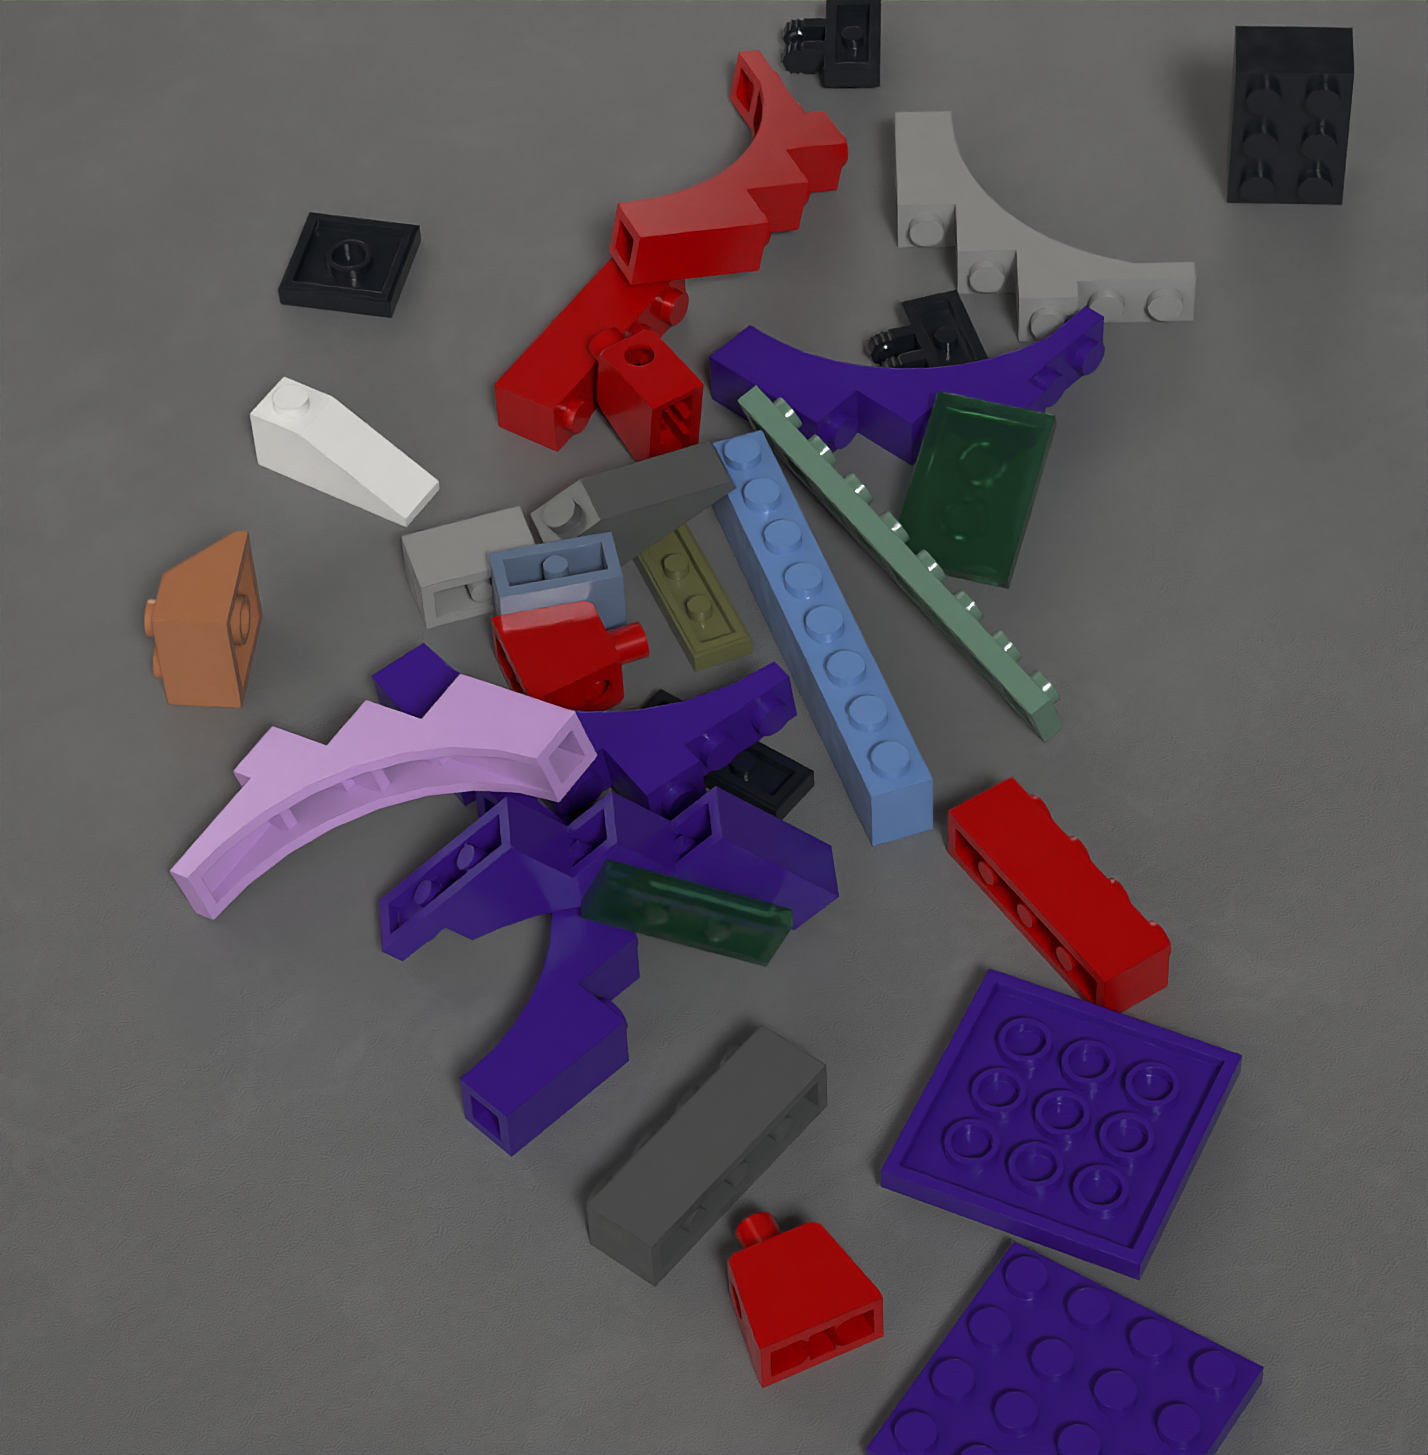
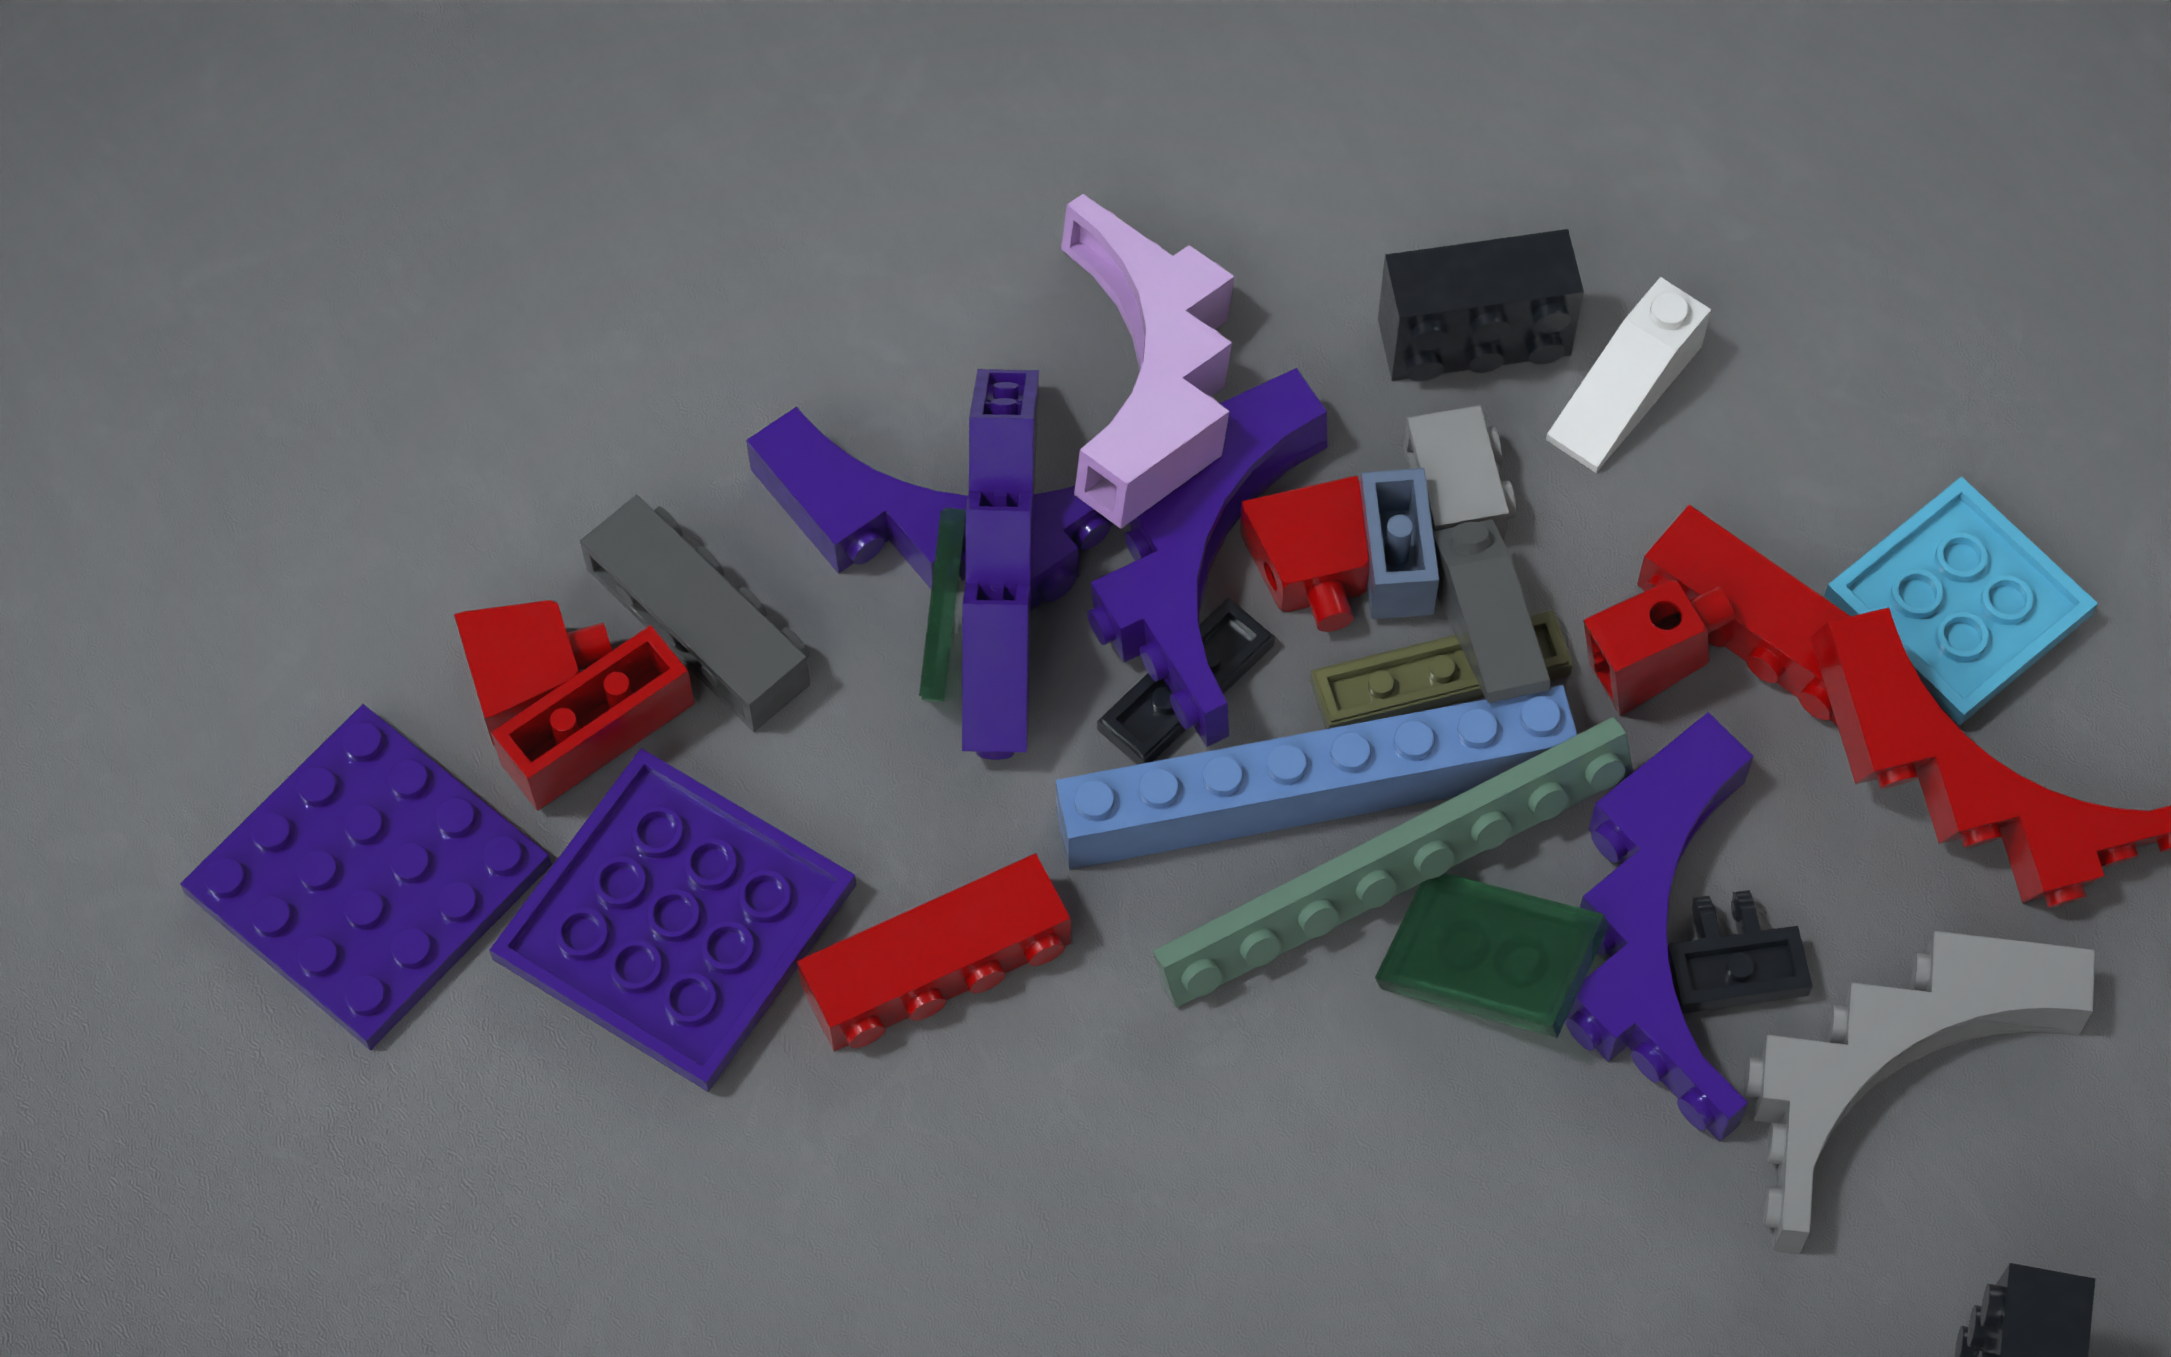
camera: 95 degrees right, 15 degrees up
nougat slope [144,531,263,708] -> none
black tile [278,212,421,318] -> none
none -> red brick [491,625,695,811]
none -> black brick [1378,229,1584,381]
none -> medium azure plate [1824,476,2098,726]

